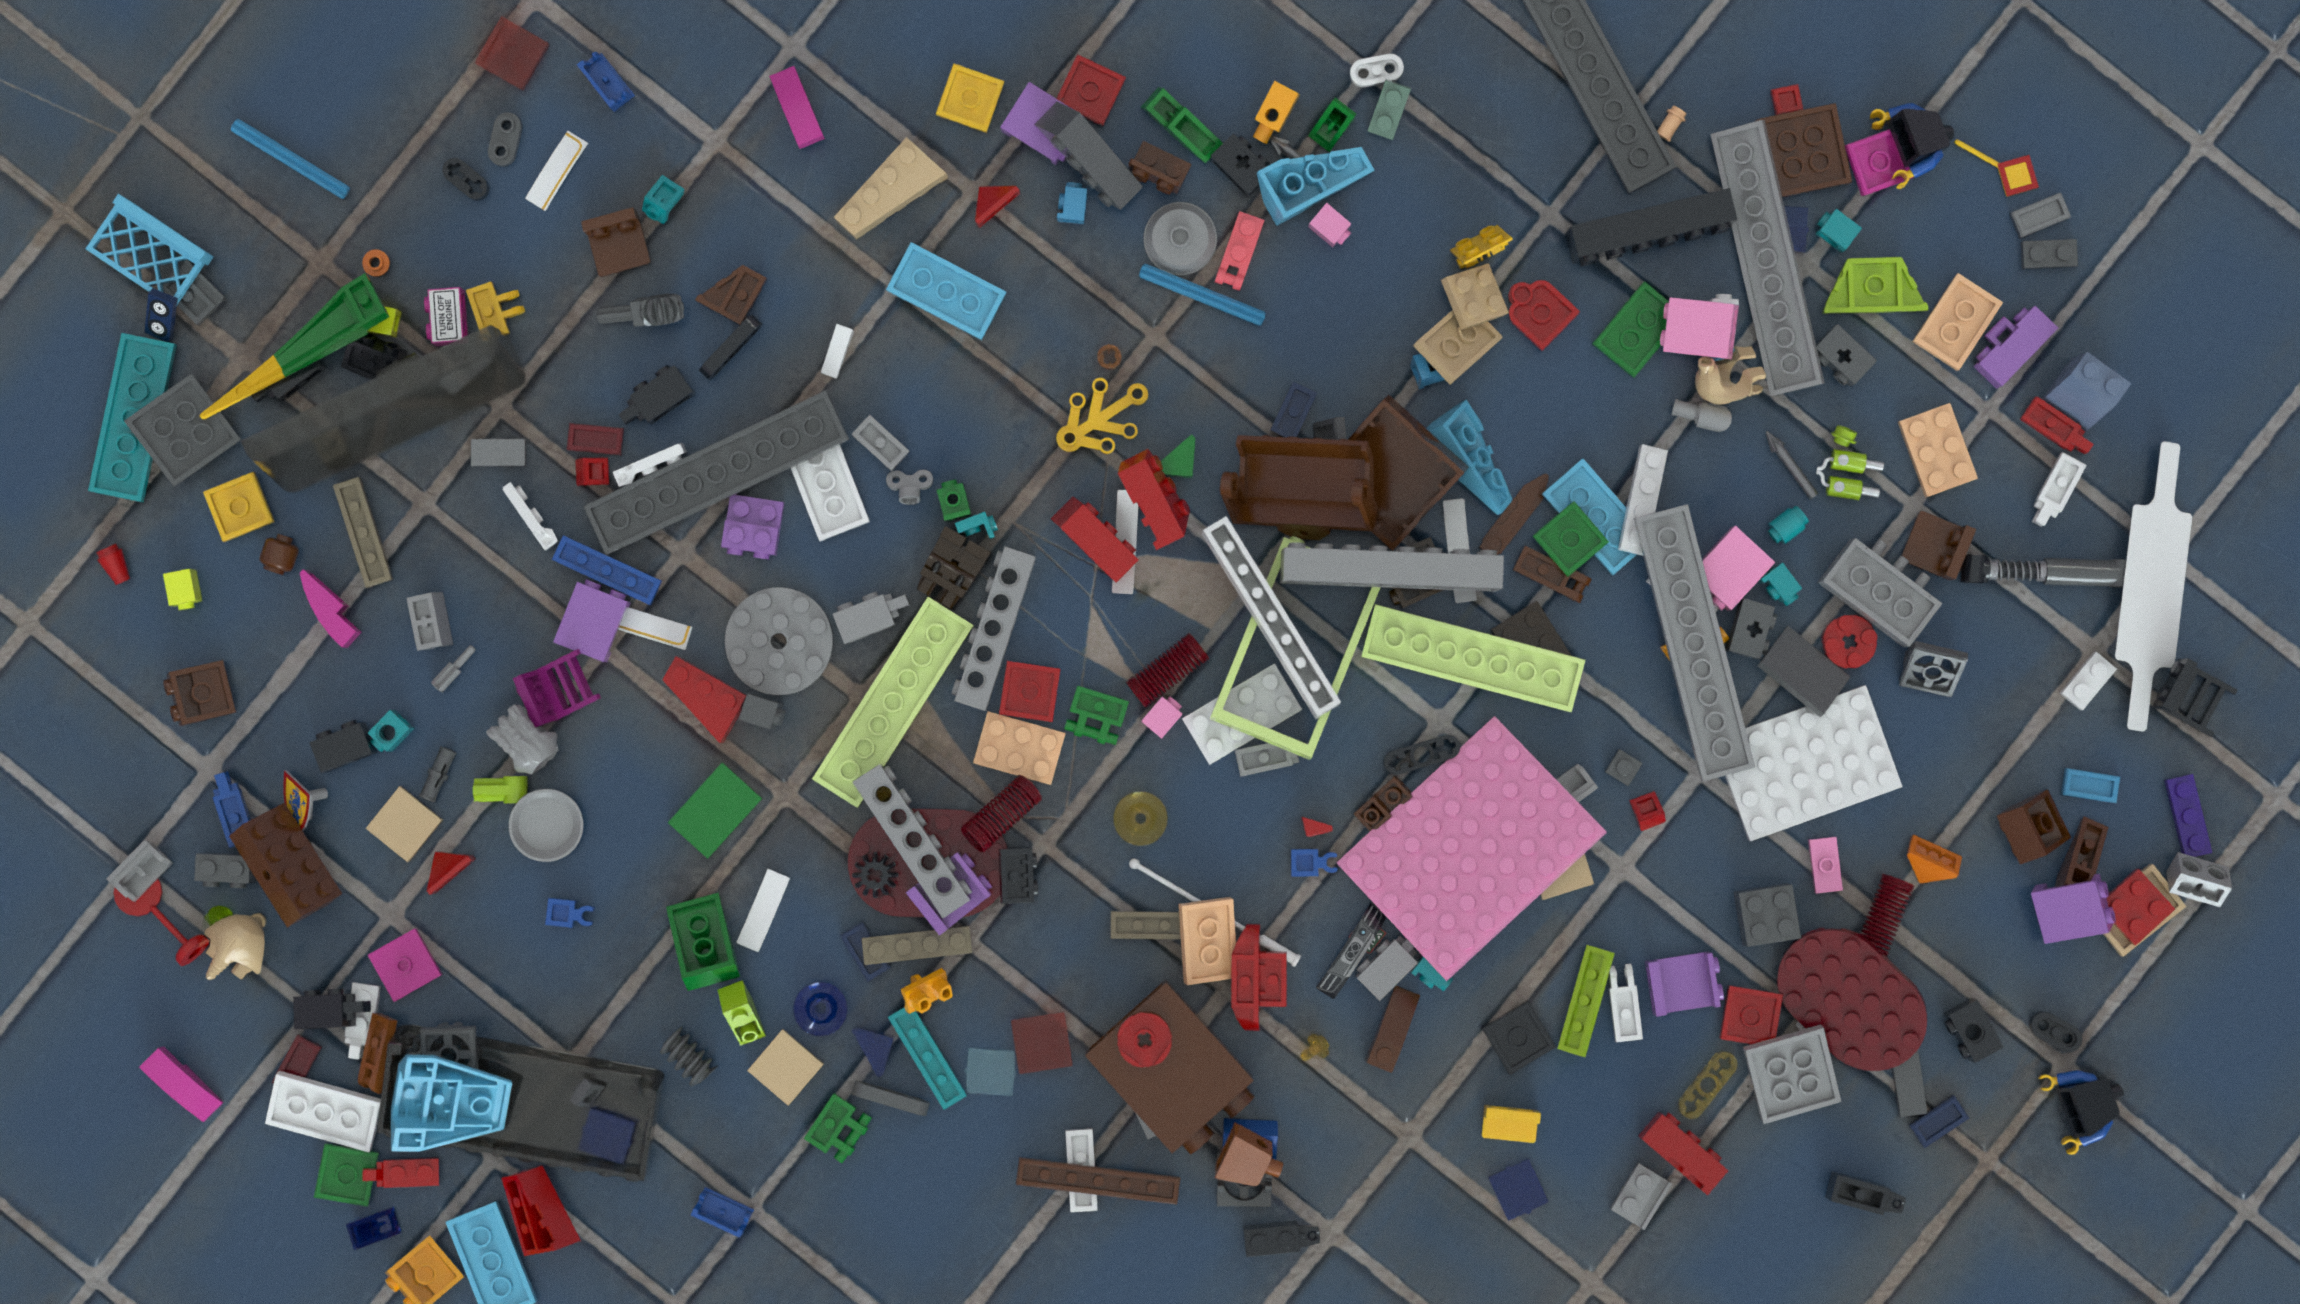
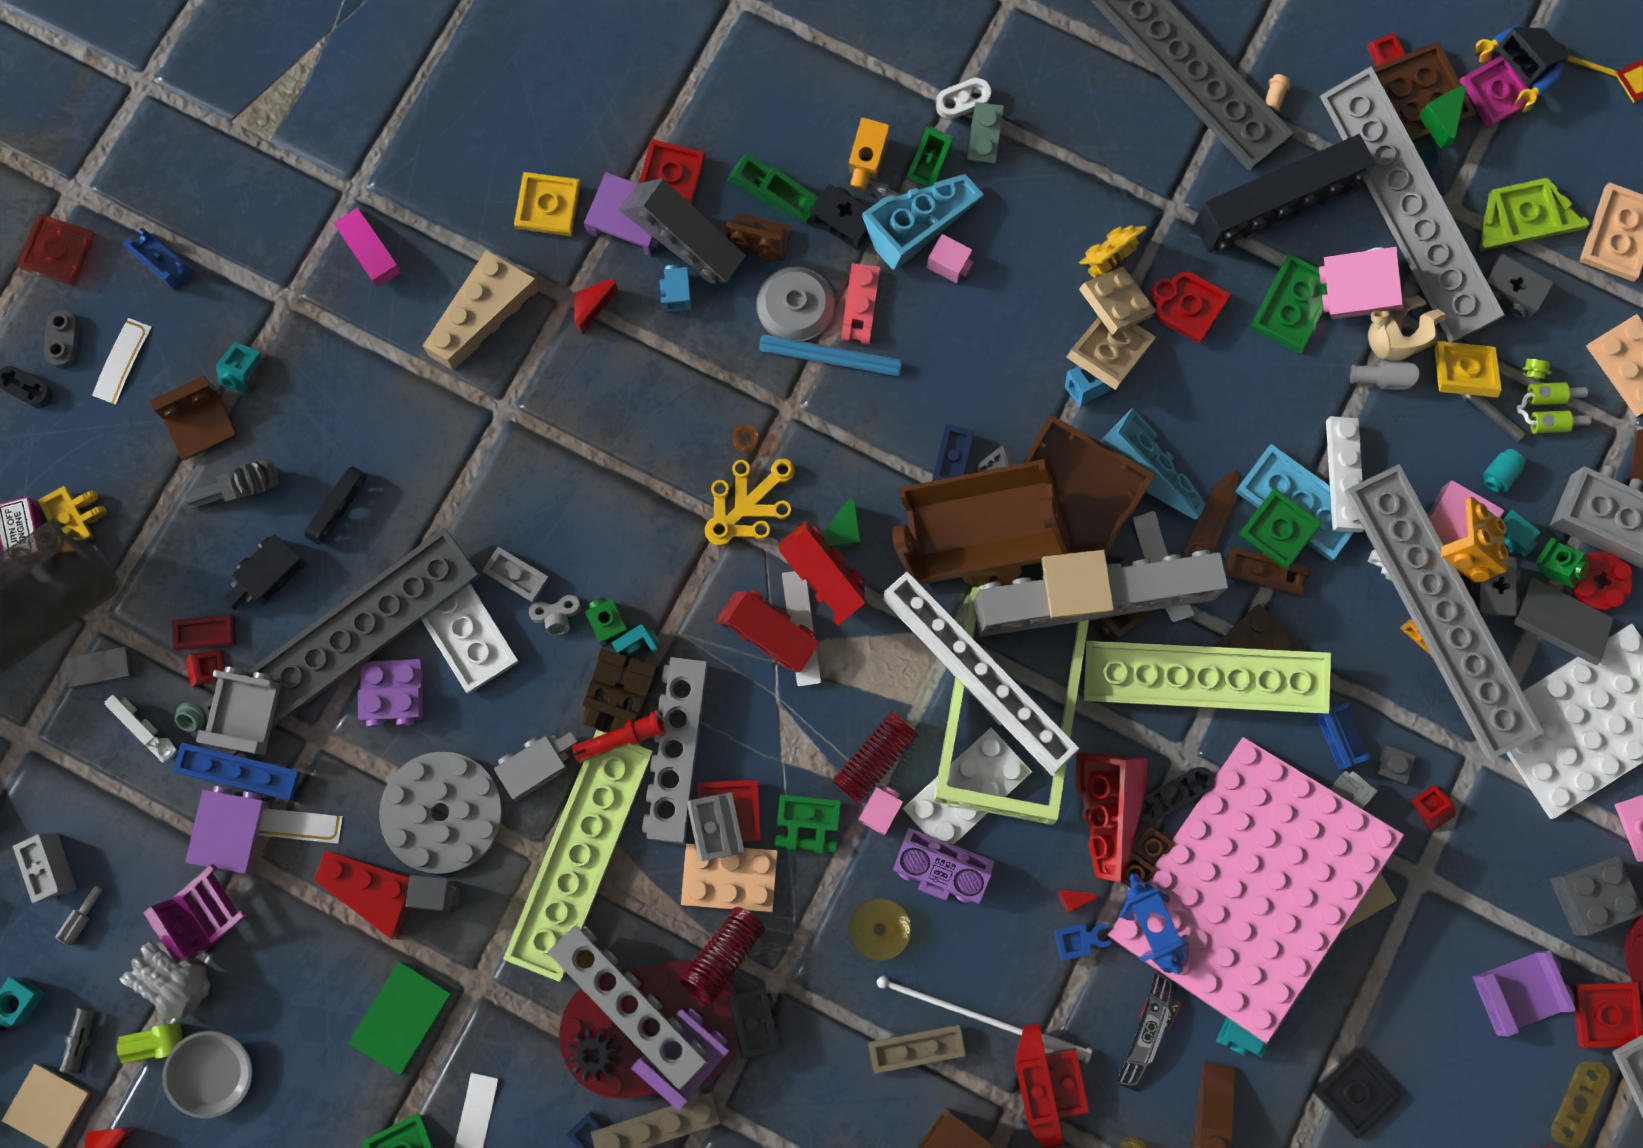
camera: 15 degrees left, 10 degrees down
white hinge [613,443,687,487] -> none
reddish brown wing [695,265,767,325] -> none
white piece [821,324,854,379] -> none
medium azure plate [886,242,1007,340] -> none
light nougat plate [1178,897,1236,985] -> none
light grey hinge [1235,742,1308,777] -> none
light grey hinge [1356,935,1418,1001] -> none
lime plate [1557,945,1615,1057] -> none
white hinge [1608,964,1643,1042] -> none
teal brick [1816,209,1862,253] -> none
none -> sand green plate [174,703,205,732]
none -> light grey panel [196,666,281,755]
none -> red pin [572,710,666,763]
none -> light grey plate [687,792,745,862]
none -> medium lavender piece [893,828,994,904]
none -> tan tile [1042,550,1114,619]
none -> red wedge [1075,753,1147,882]
none -> blue piece [1119,873,1190,974]
none -> blue hinge [1316,702,1372,771]
none -> green slope [1419,85,1466,150]
none -> yellow plate [1434,341,1502,398]
none -> light orange bracket [1441,497,1508,583]
none -> green brick [1536,538,1589,588]

